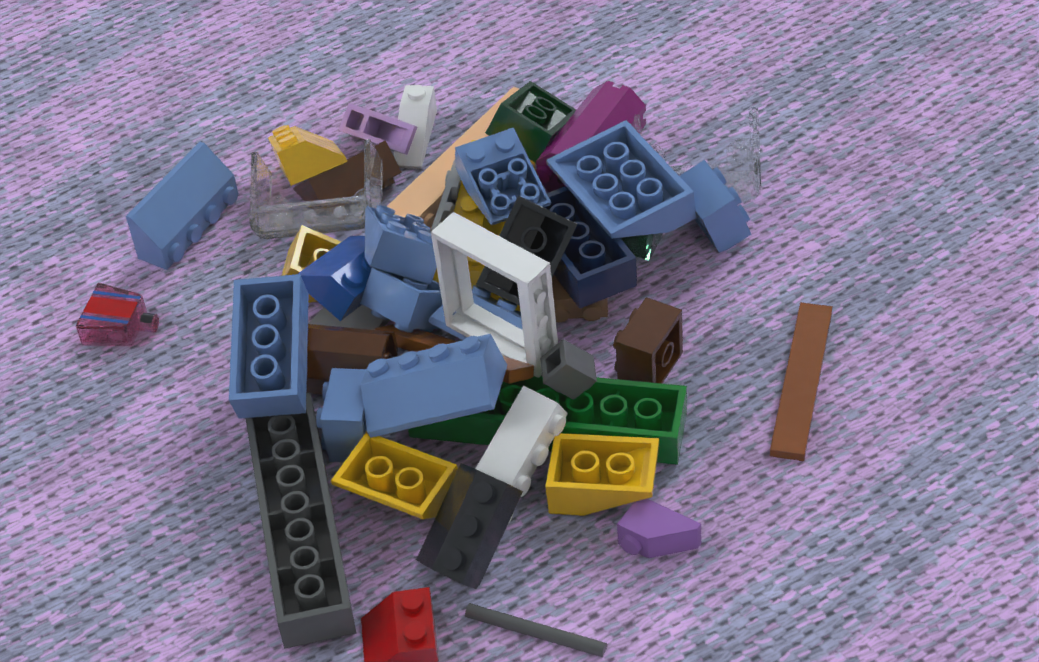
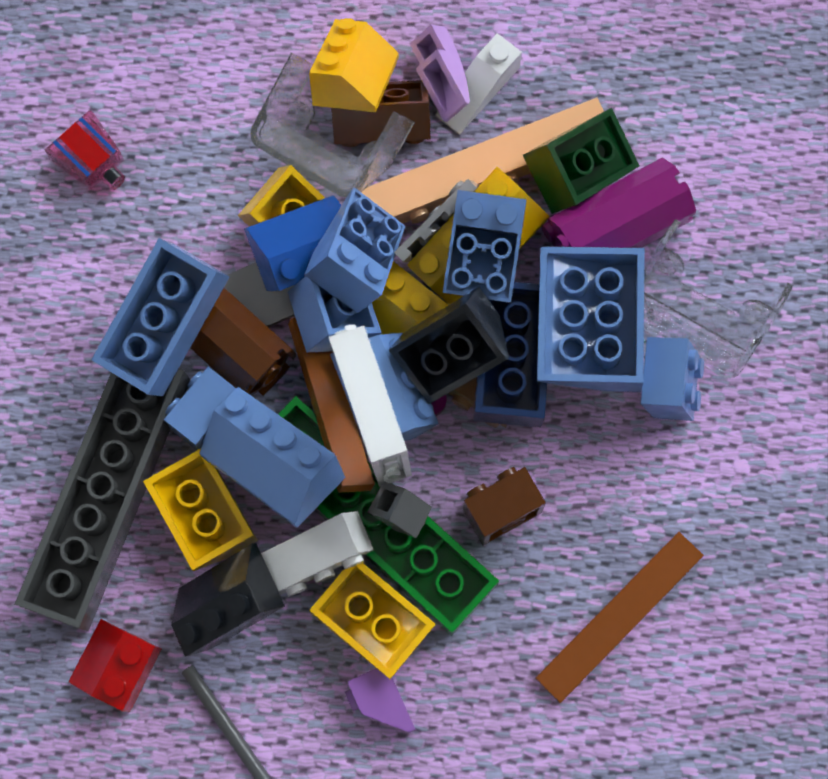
camera: 30 degrees right, 30 degrees up
medium blue slope [126,142,239,270] -> none

